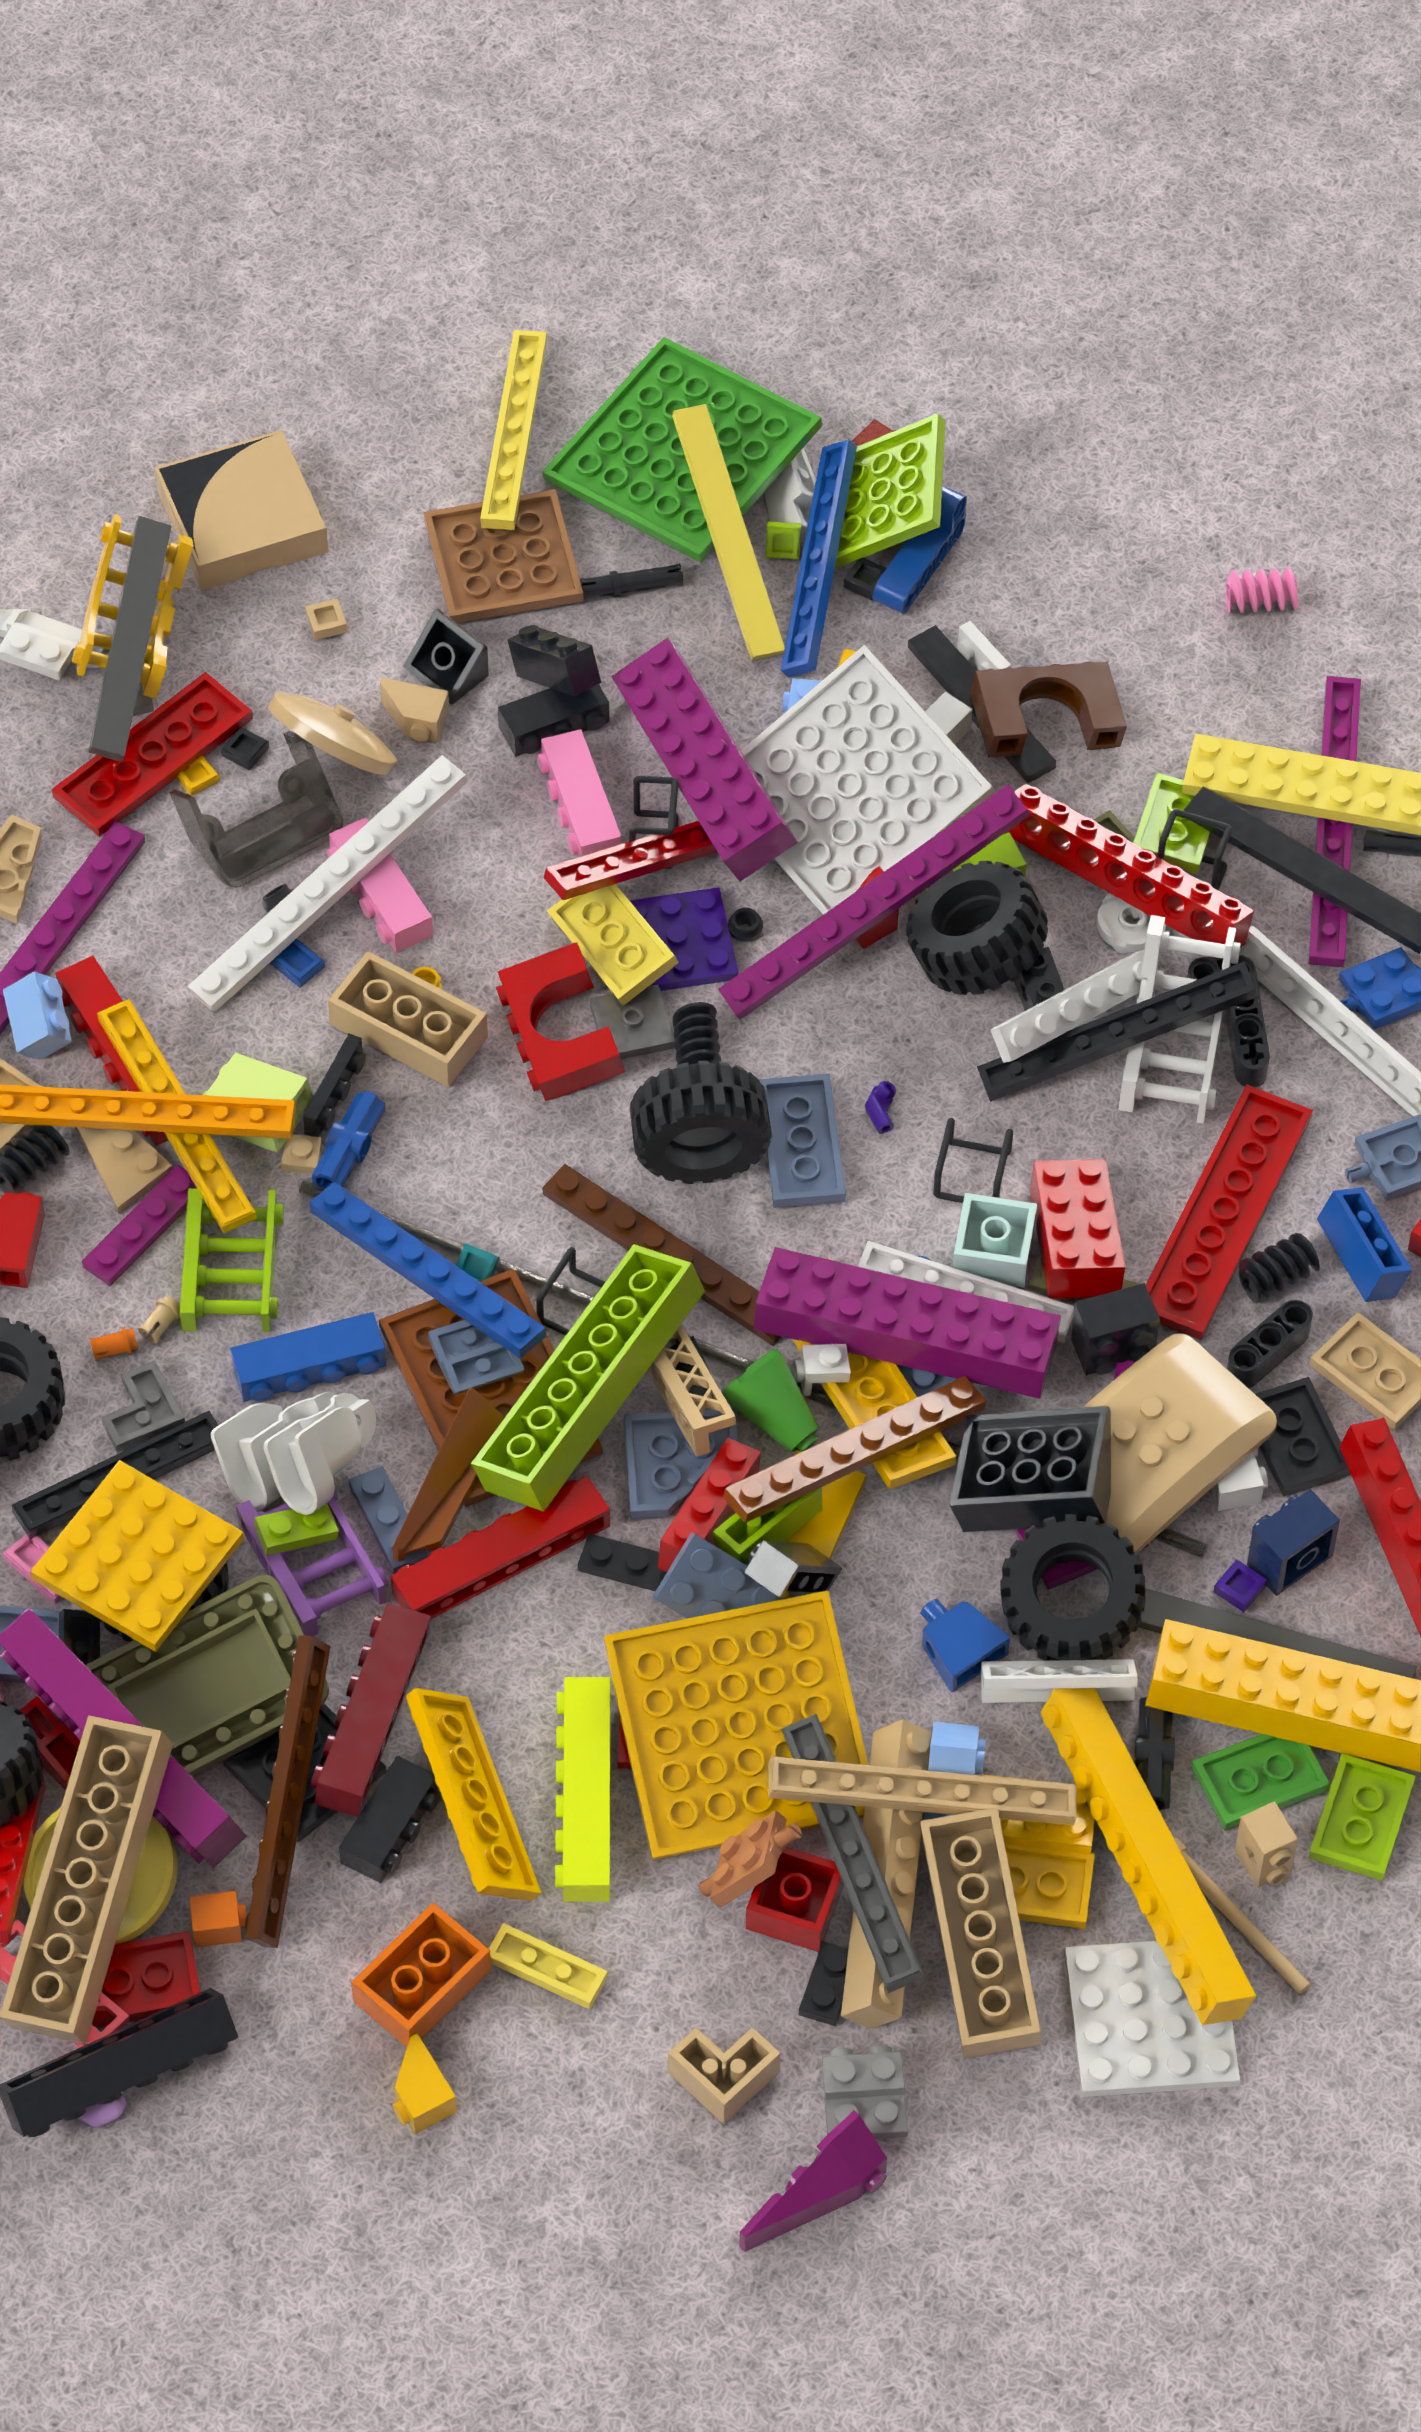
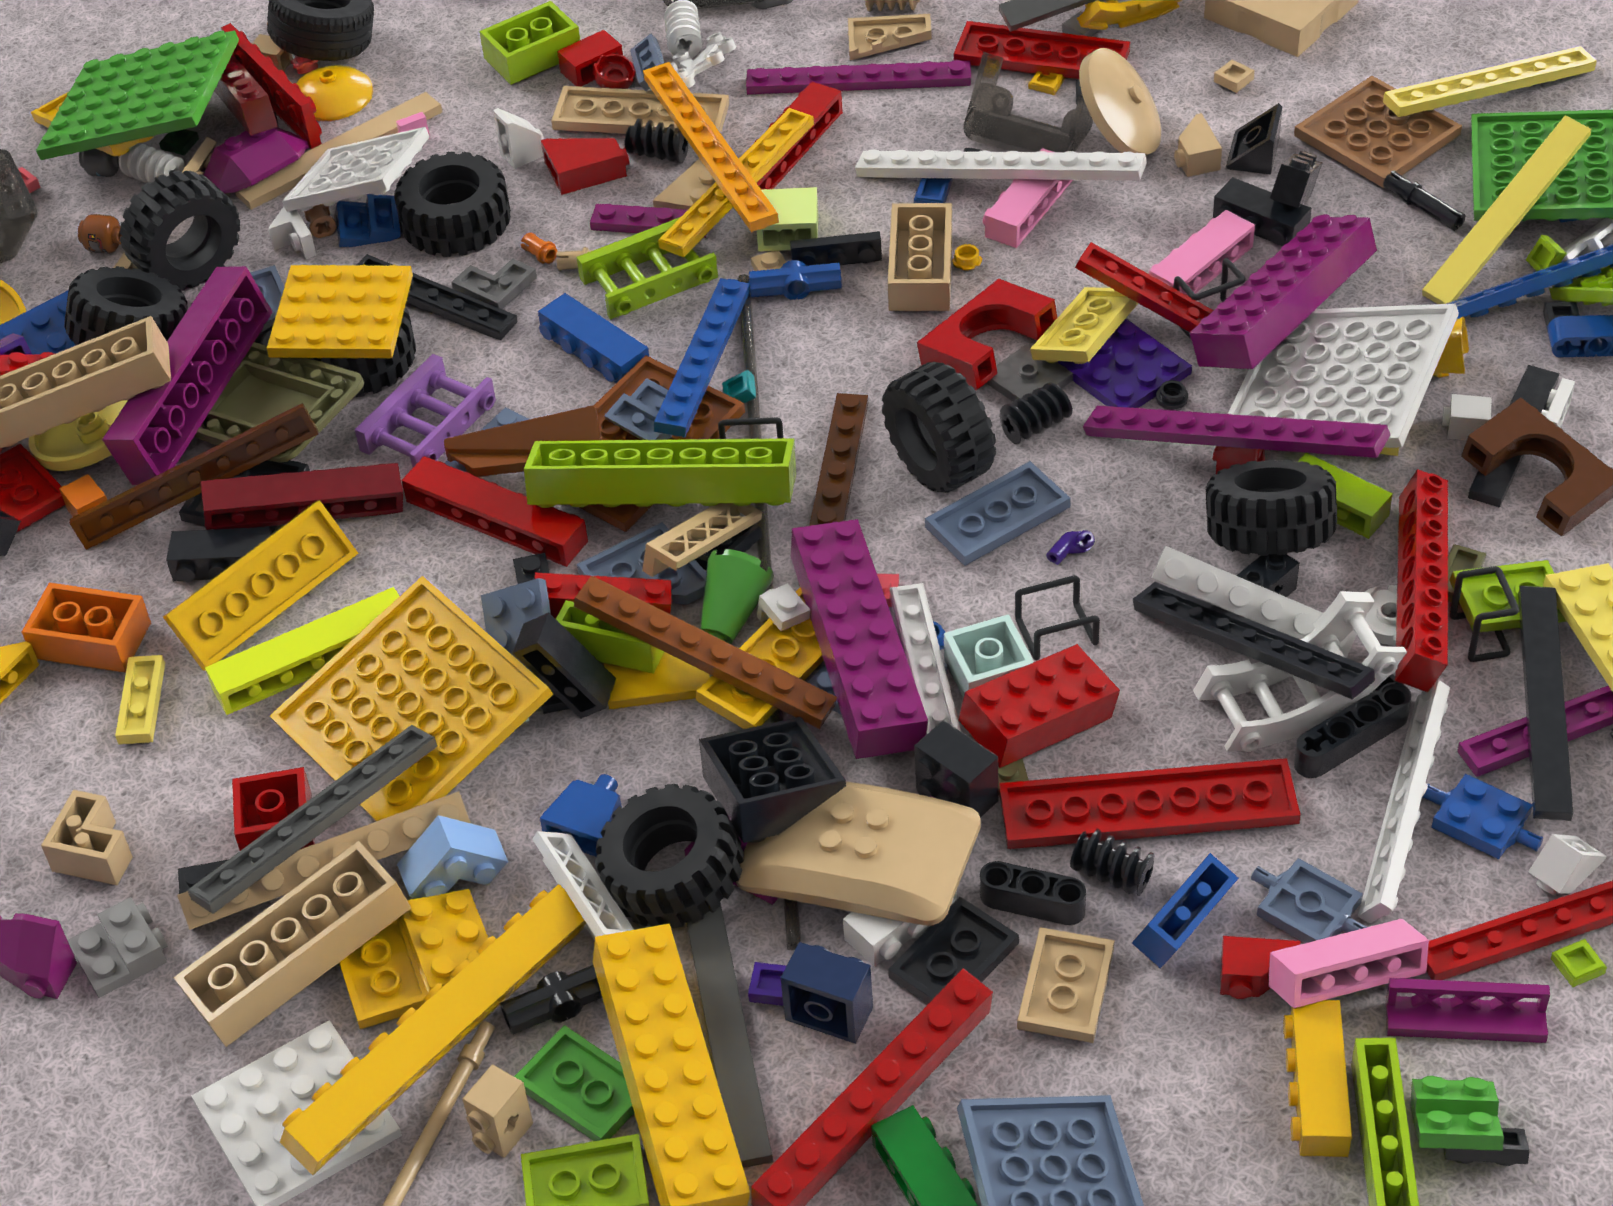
camera: 65 degrees right, 10 degrees down
light blue brick [3,971,72,1060] -> none
white piece [211,1392,376,1515] -> none
lime plate [254,1504,339,1556] -> none
nougat plate [699,1810,802,1907] -> none
tan tile [768,1756,1076,1825] -> none

